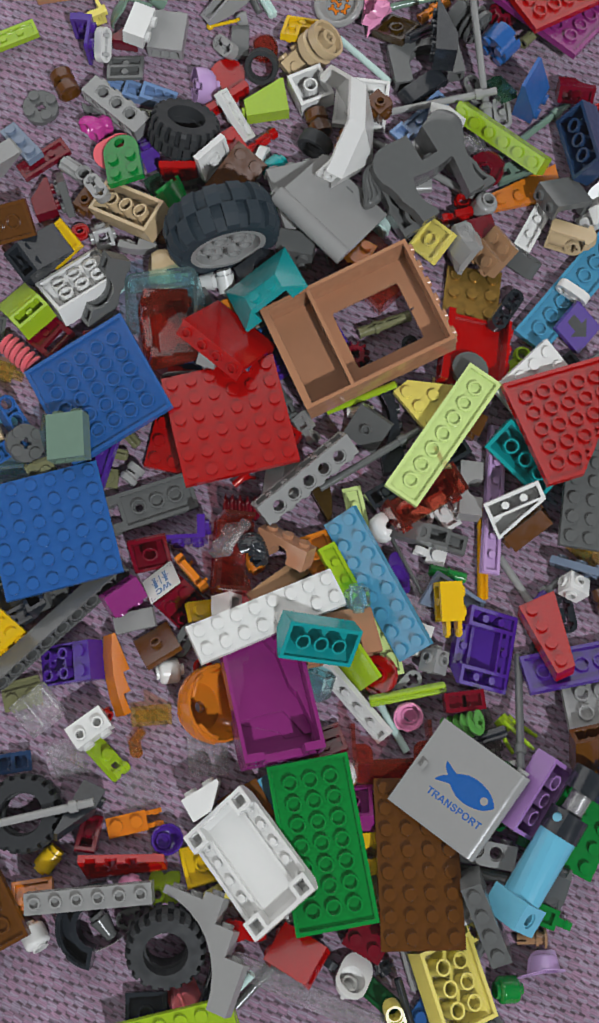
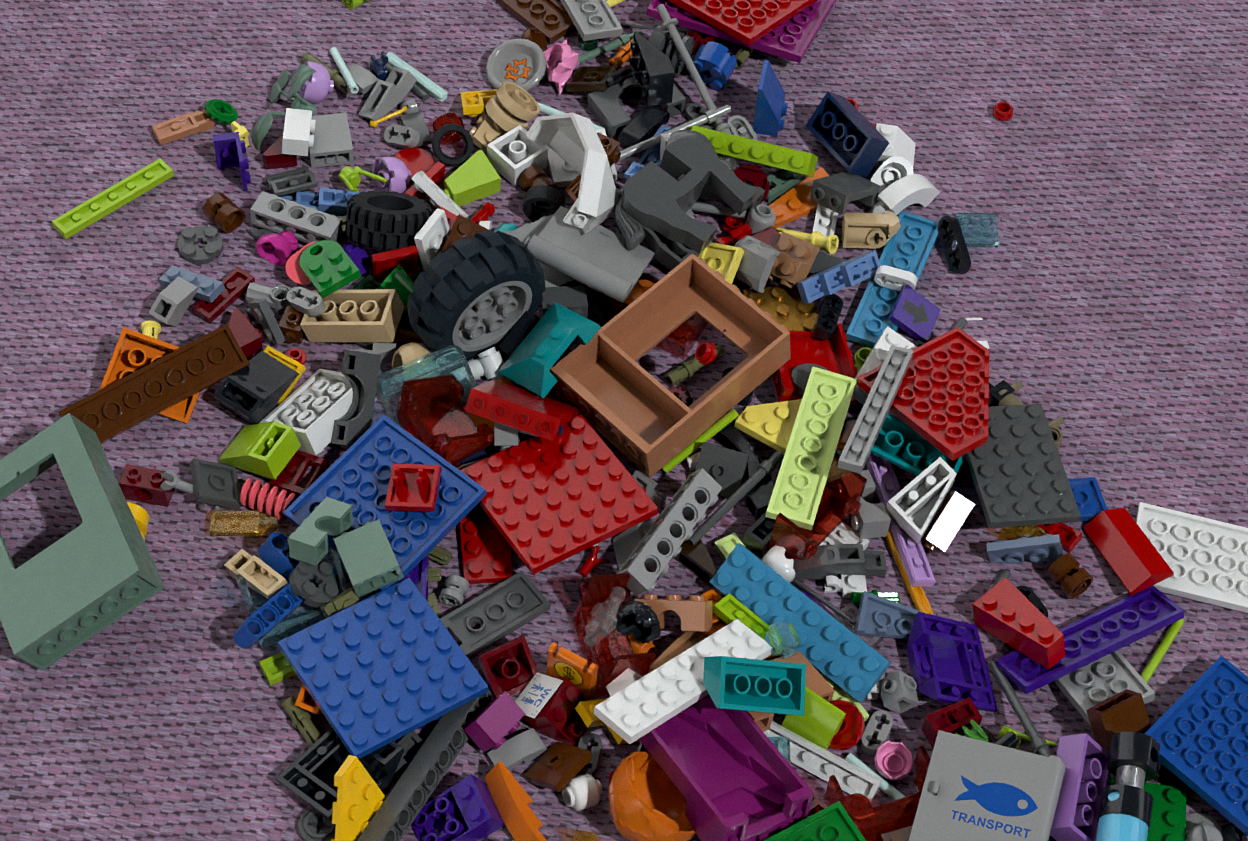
camera: 20 degrees left, 25 degrees down
light grey brick [89,222,117,250] -> none
white beam [94,26,112,63] -> none
dark purple bracket [166,514,212,548] -> none
lime axle [369,681,447,707] -> none
light aqua cone [372,212,391,239] -> none
yellow hinge [433,581,467,638] -> none
clear green plate [487,75,517,104] -> none
sand green bar [487,103,571,167] -> none
light grey bar [500,556,533,603] -> none
dark red arch [555,77,597,104] -> none
white brick [558,570,590,603] -> none
none -> sand green arch [287,497,353,566]
none -> lime plant [338,166,387,192]
none -> red plate [385,464,442,512]
none -> red plate [695,342,717,365]
none -> light yellow pin [776,227,839,254]
none -> medium blue slope [796,250,881,304]
none -> light grey plate [837,345,914,474]

